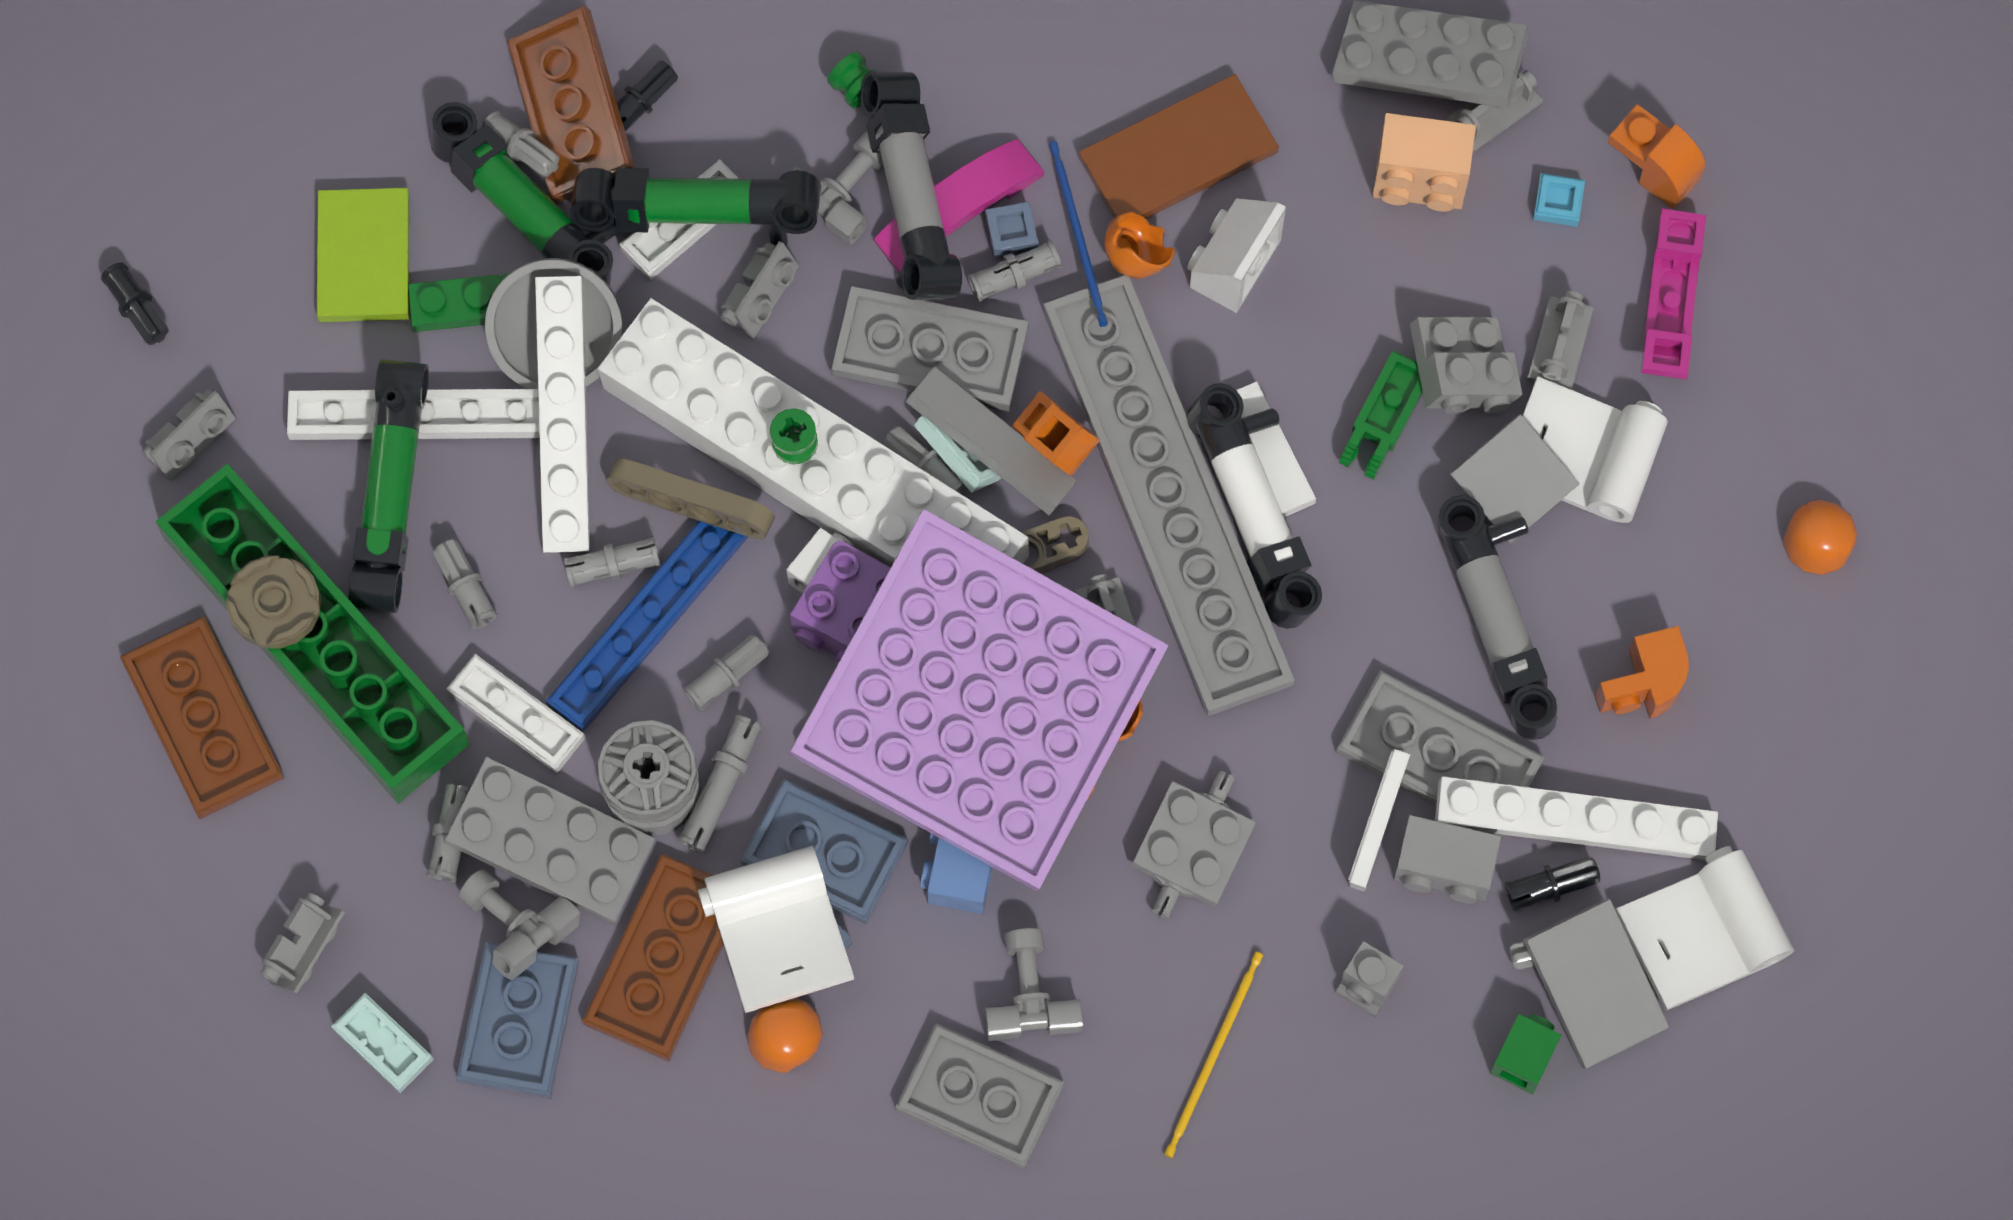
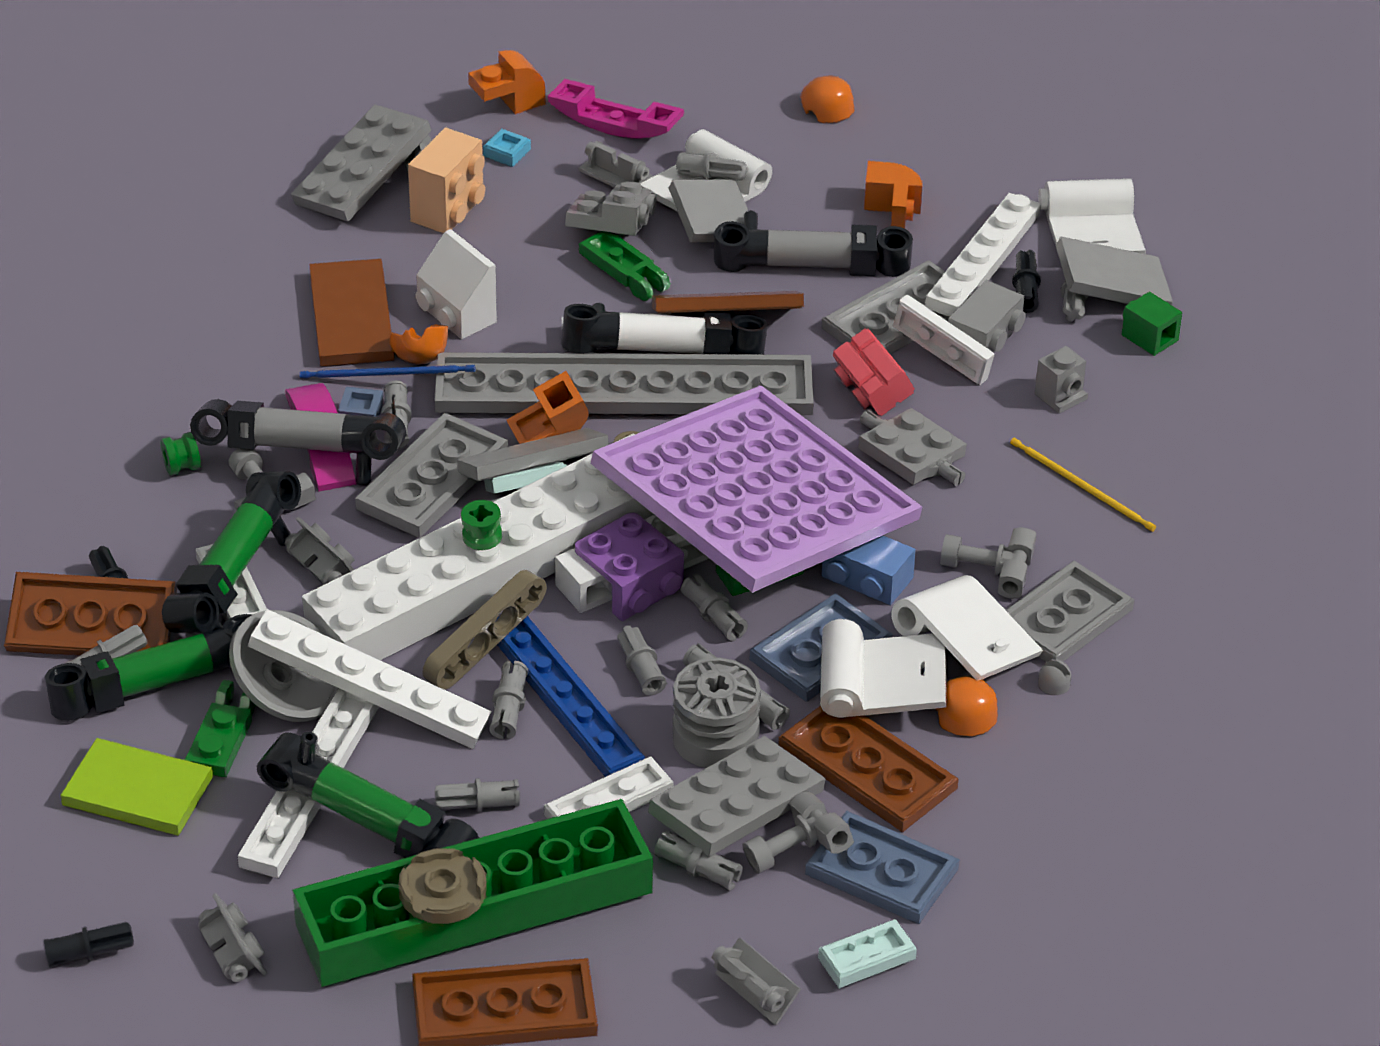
camera: 70 degrees left, 30 degrees down
none -> dark orange tile [651,291,804,313]
none -> light grey axle [676,152,747,180]
none -> coral brick [833,328,915,416]
none -> white door [892,575,1043,681]
none -> light grey hinge [1038,659,1071,695]

